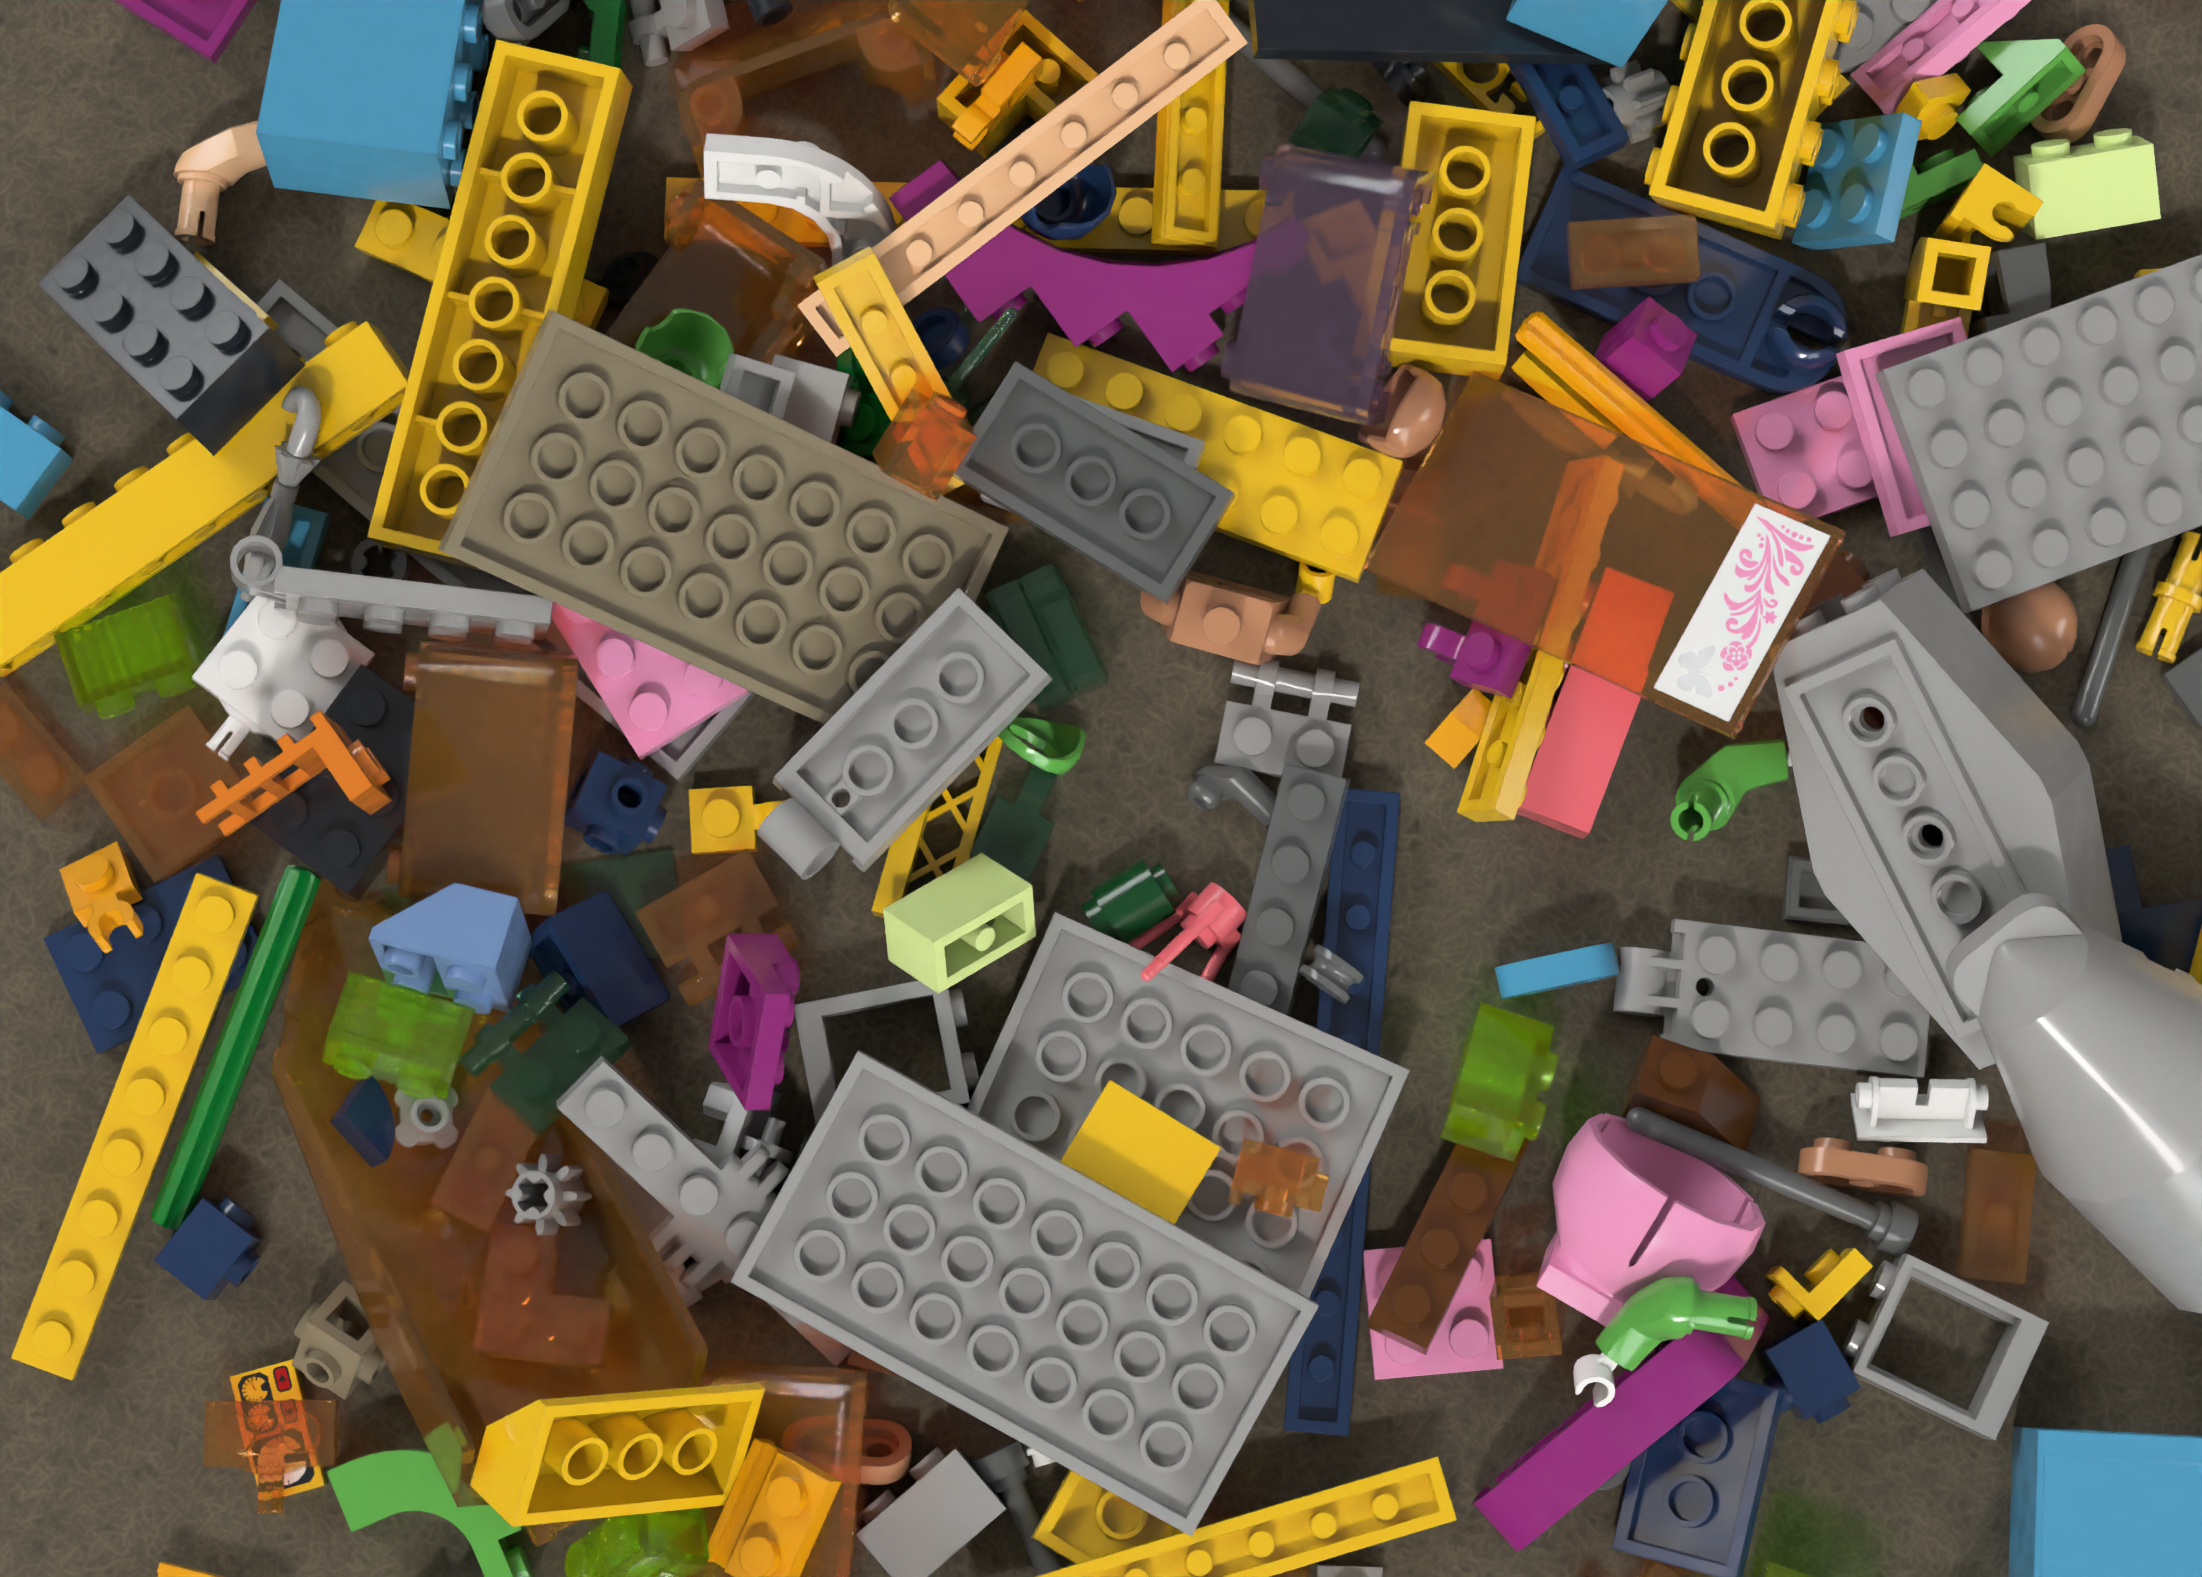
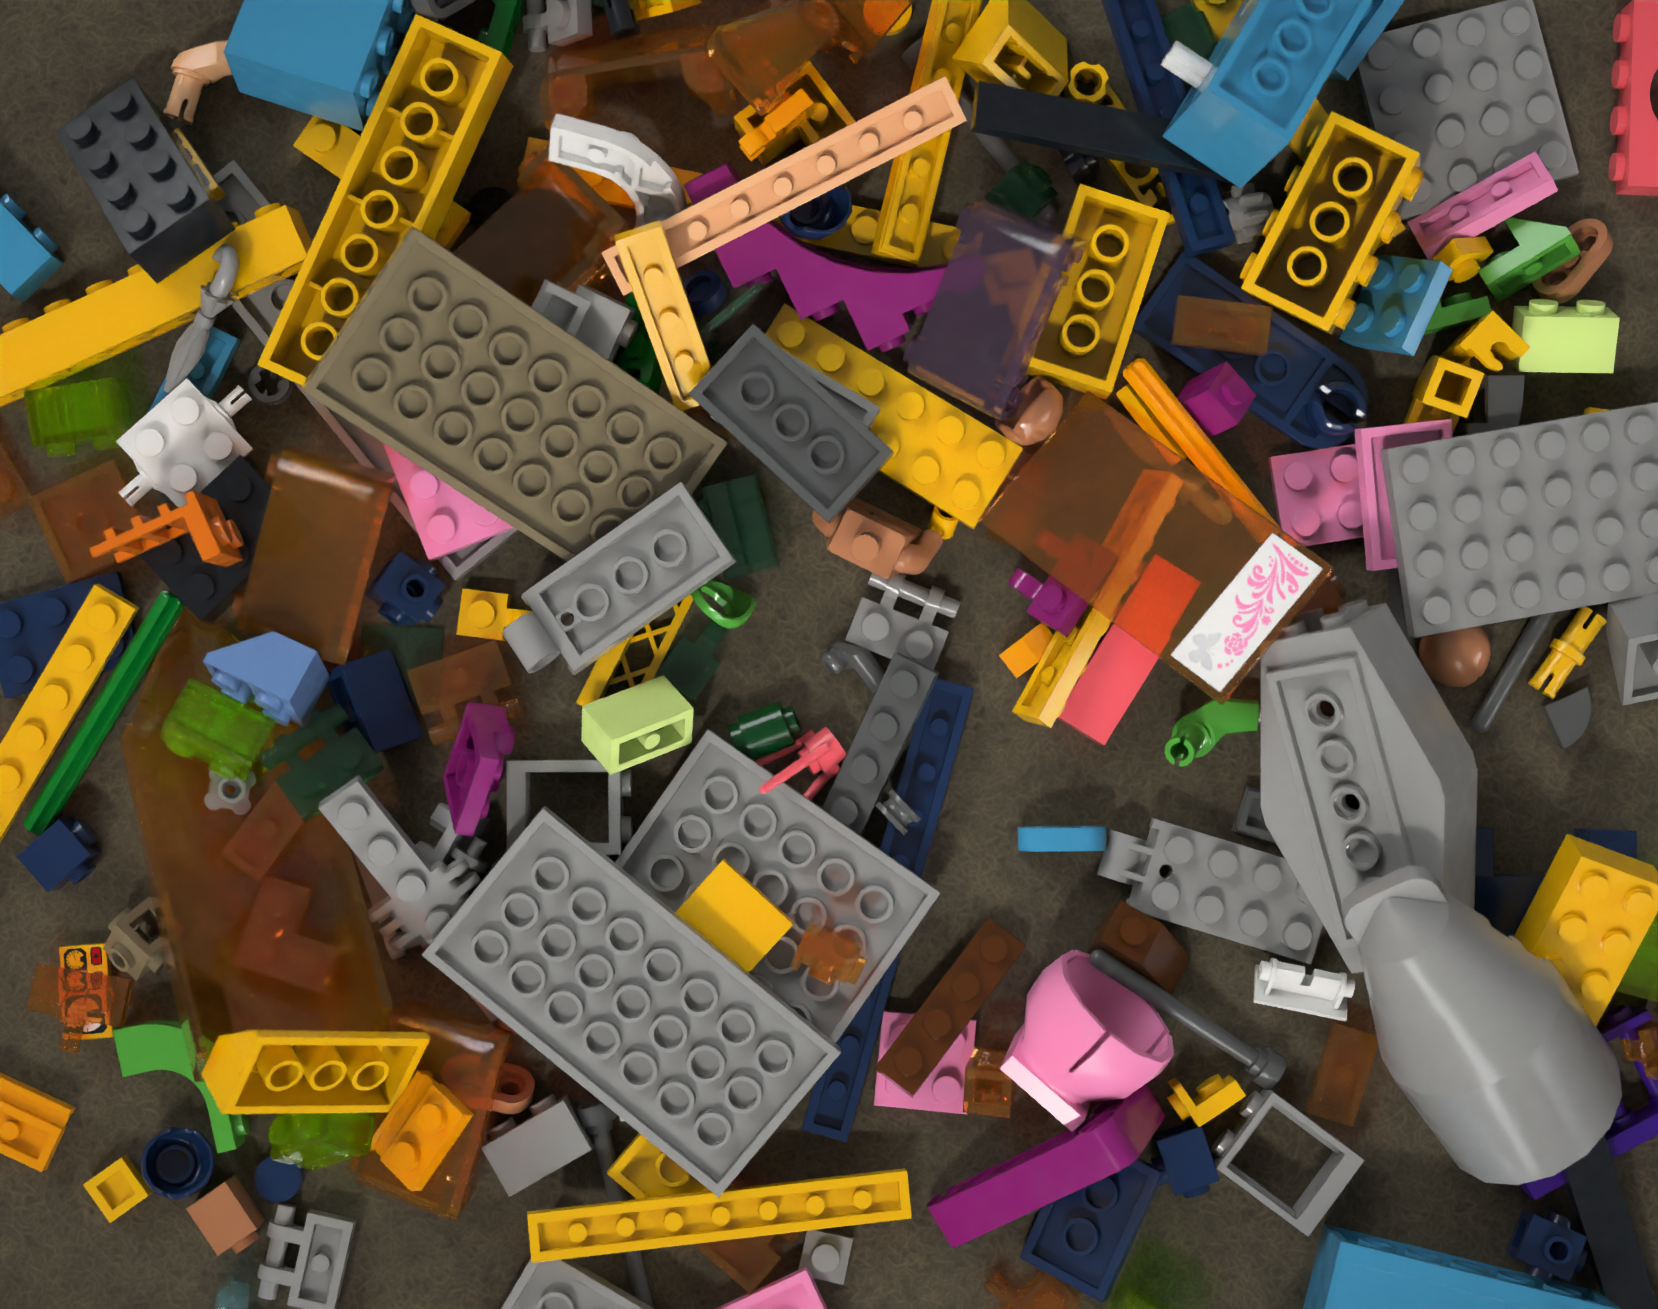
camera: 15 degrees right, 5 degrees up
light orange plate [59,841,144,953] -> none
light grey hinge [230,535,553,648] -> none
dark blue tile [330,1074,395,1168] -> none
light grey gear [505,1154,592,1236] -> none
bright green hair [635,308,735,389] -> none
clear orange brick [872,388,977,502] -> none
clear neon green brick [1440,1002,1559,1162] -> none
bright green arm [1573,1276,1757,1407] -> none
nougat plate [1797,1138,1928,1197] -> none

